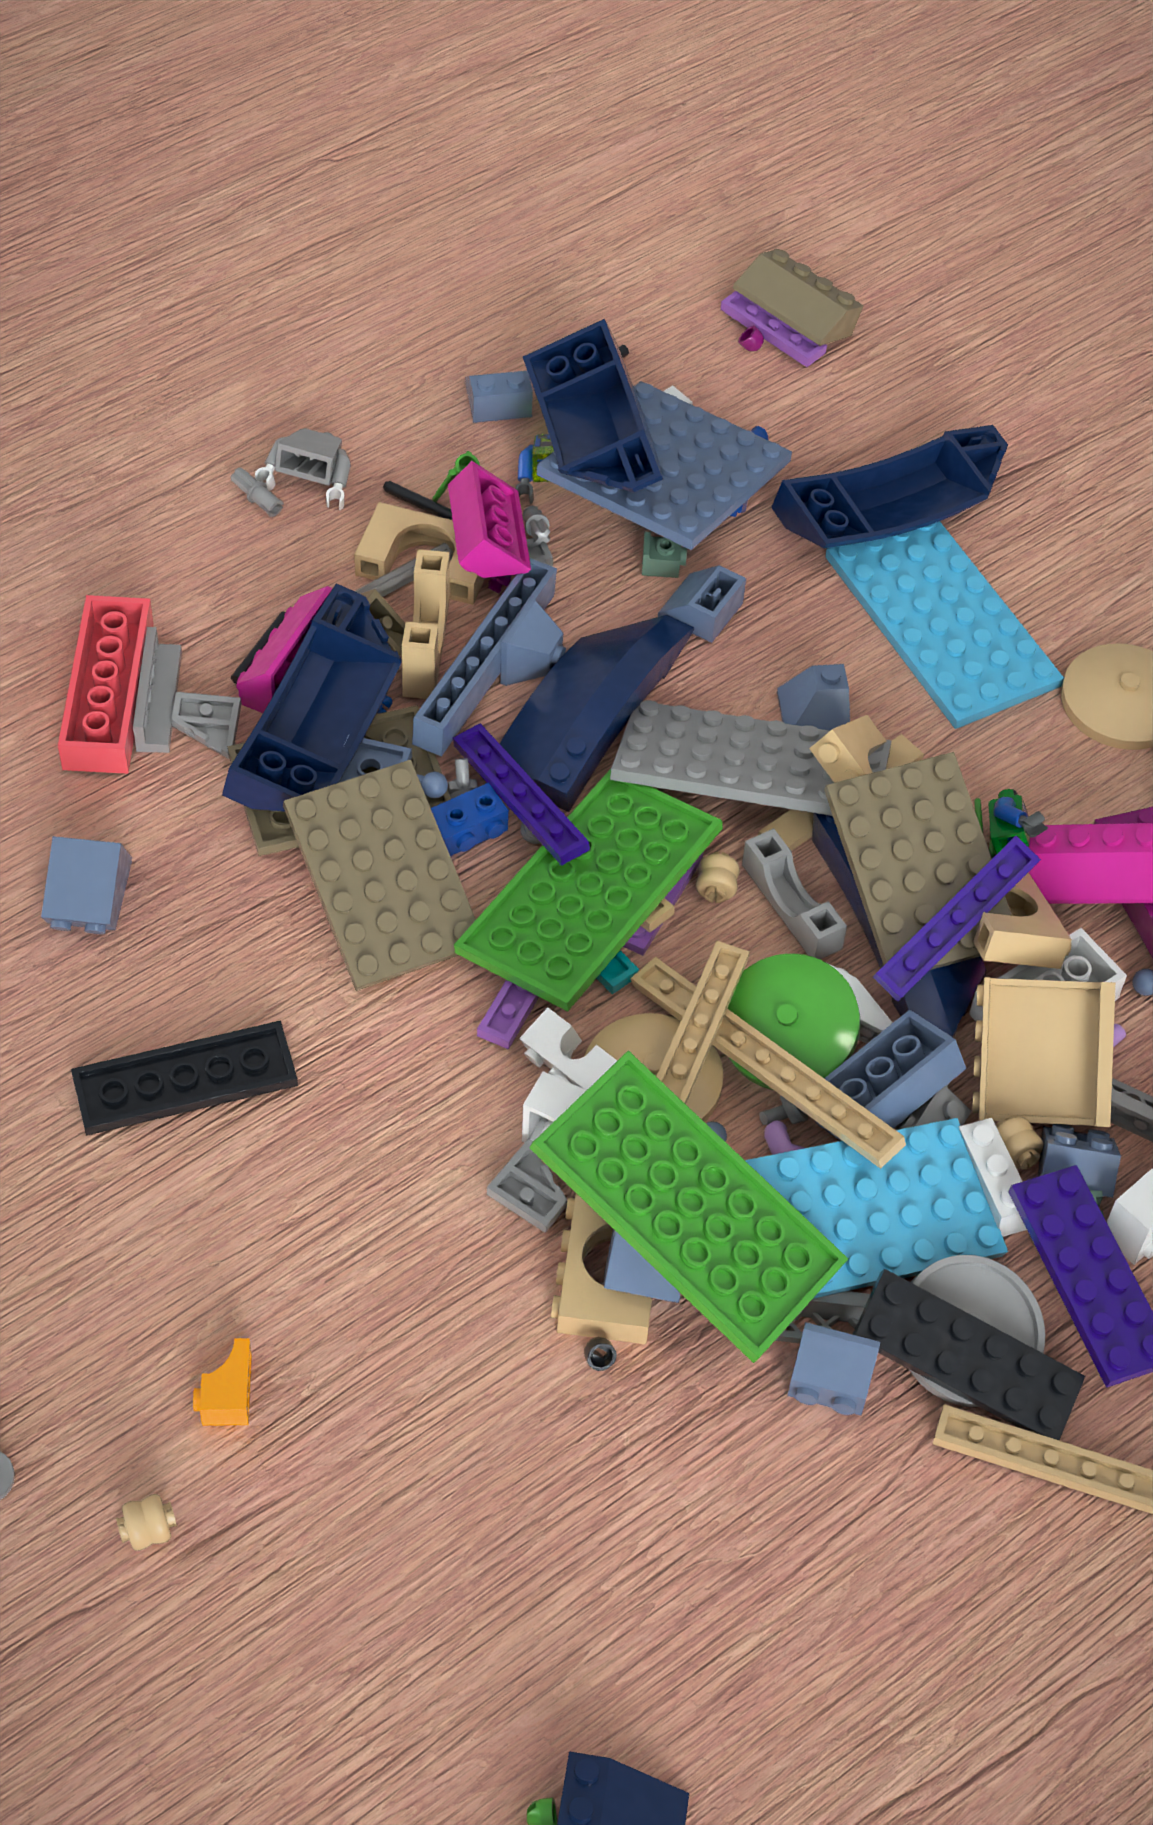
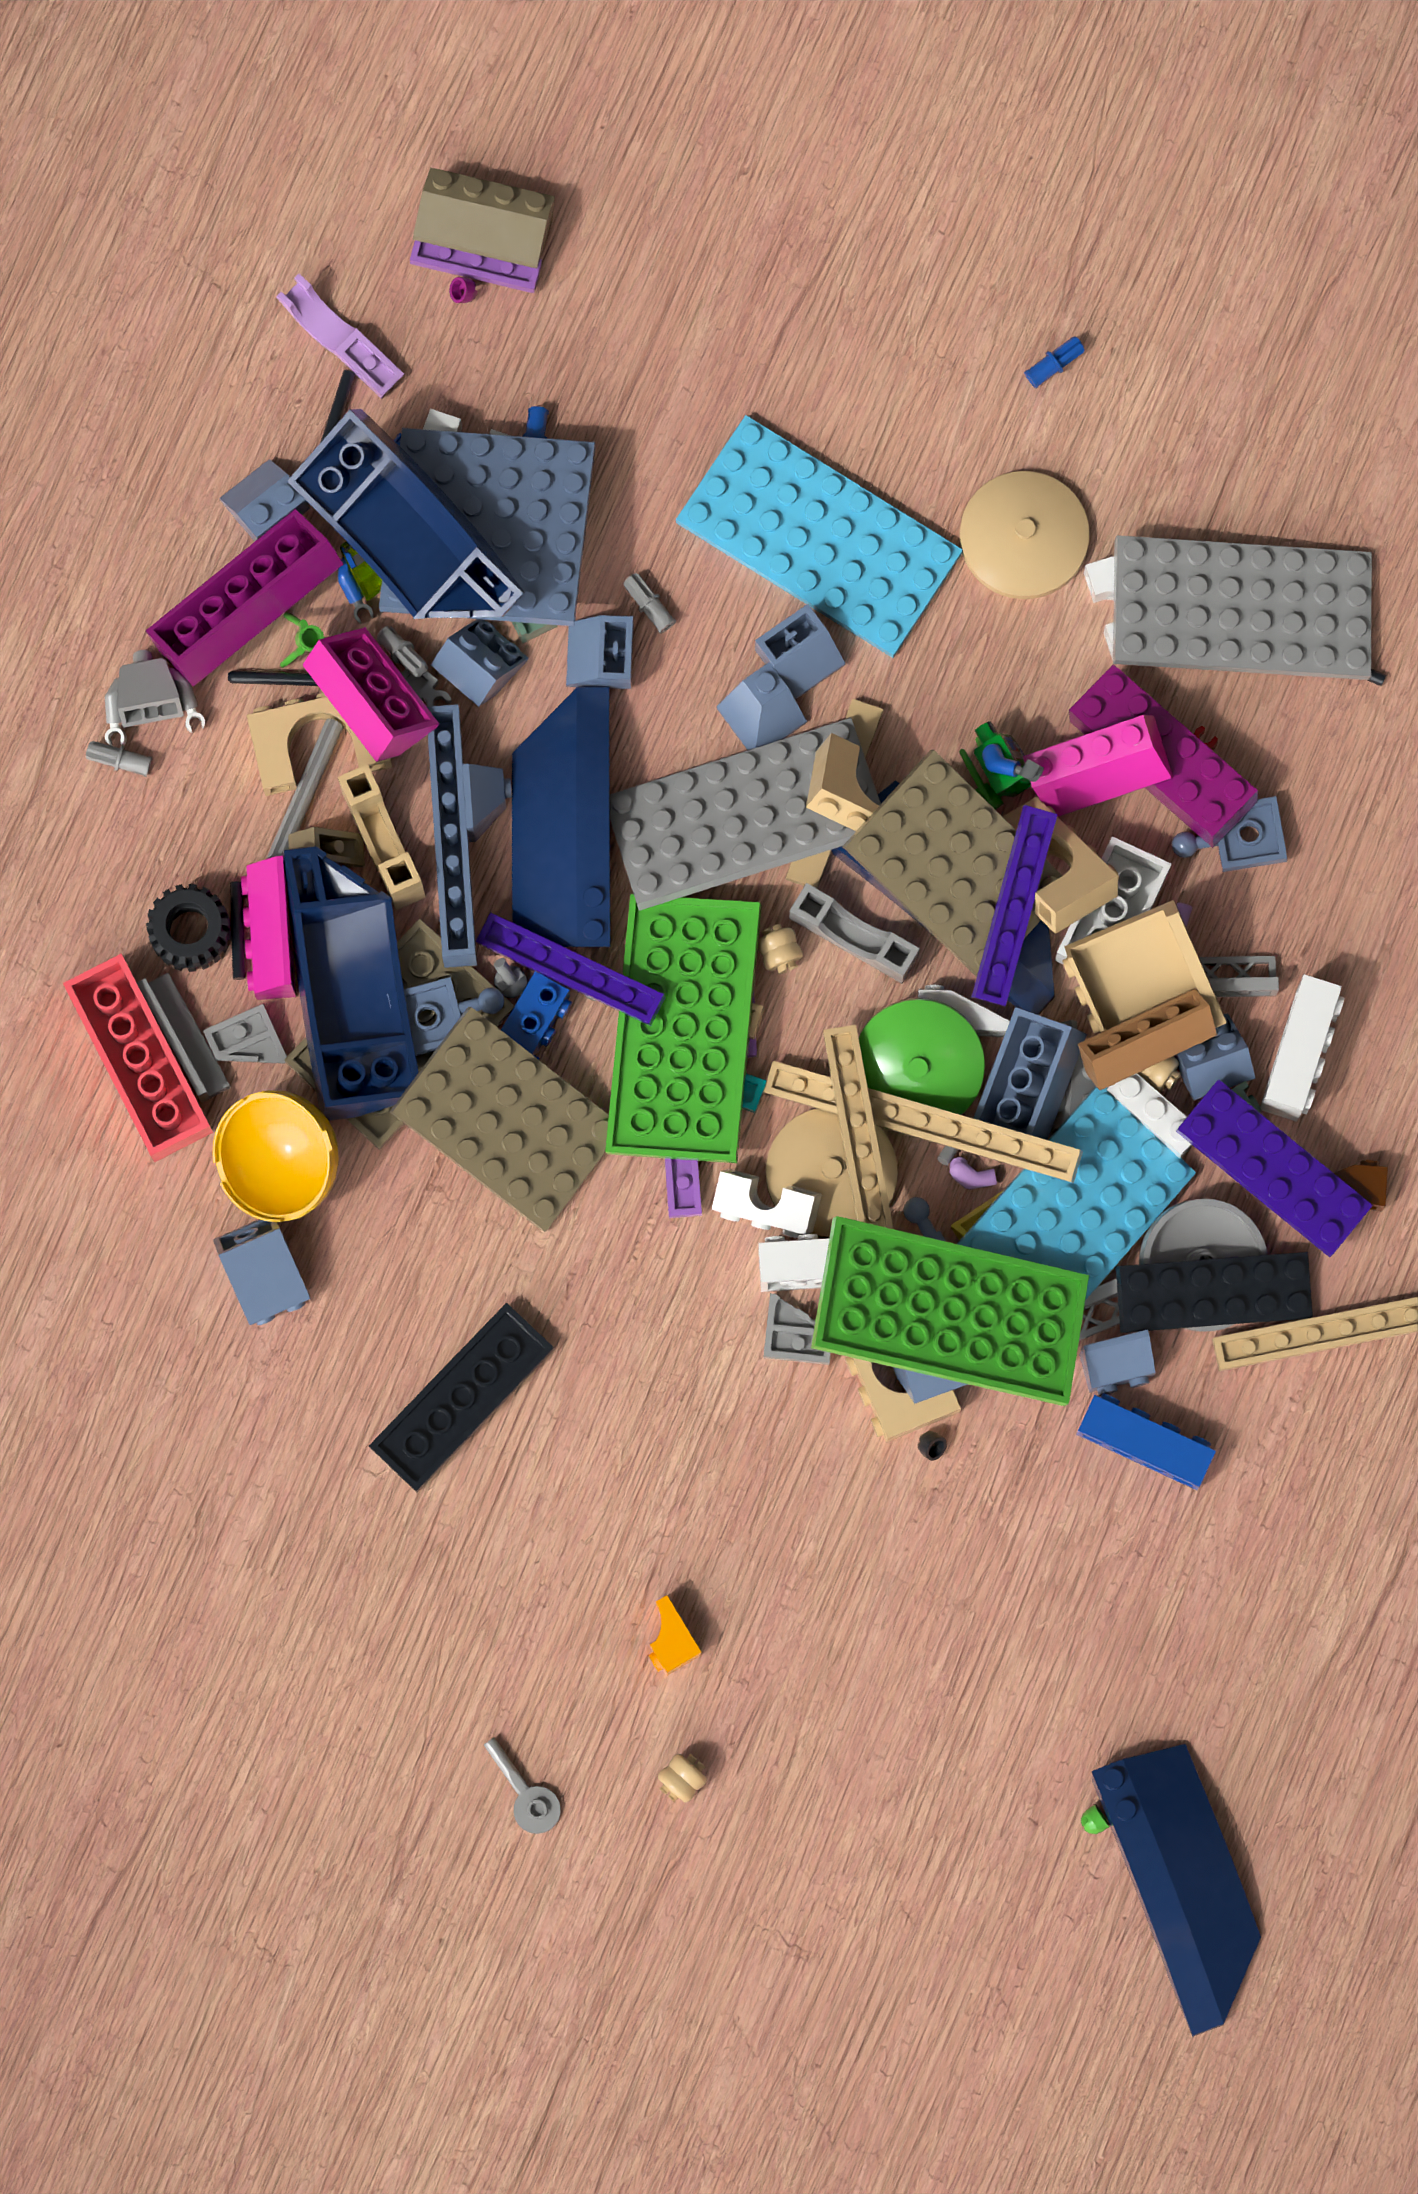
camera: 25 degrees left, 25 degrees up
dark blue slope [771,425,1008,548] -> none
none -> magenta brick [145,509,343,686]
none -> black tyre [146,884,231,972]
none -> yellow piece [213,1090,339,1222]
none -> lavender piece [276,274,404,398]
none -> sand blue slope [431,619,529,707]
none -> light grey axle [623,573,676,634]
none -> sand blue slope [755,604,845,700]
none -> blue brick [1076,1393,1216,1491]
none -> medium nougat brick [1078,989,1217,1090]

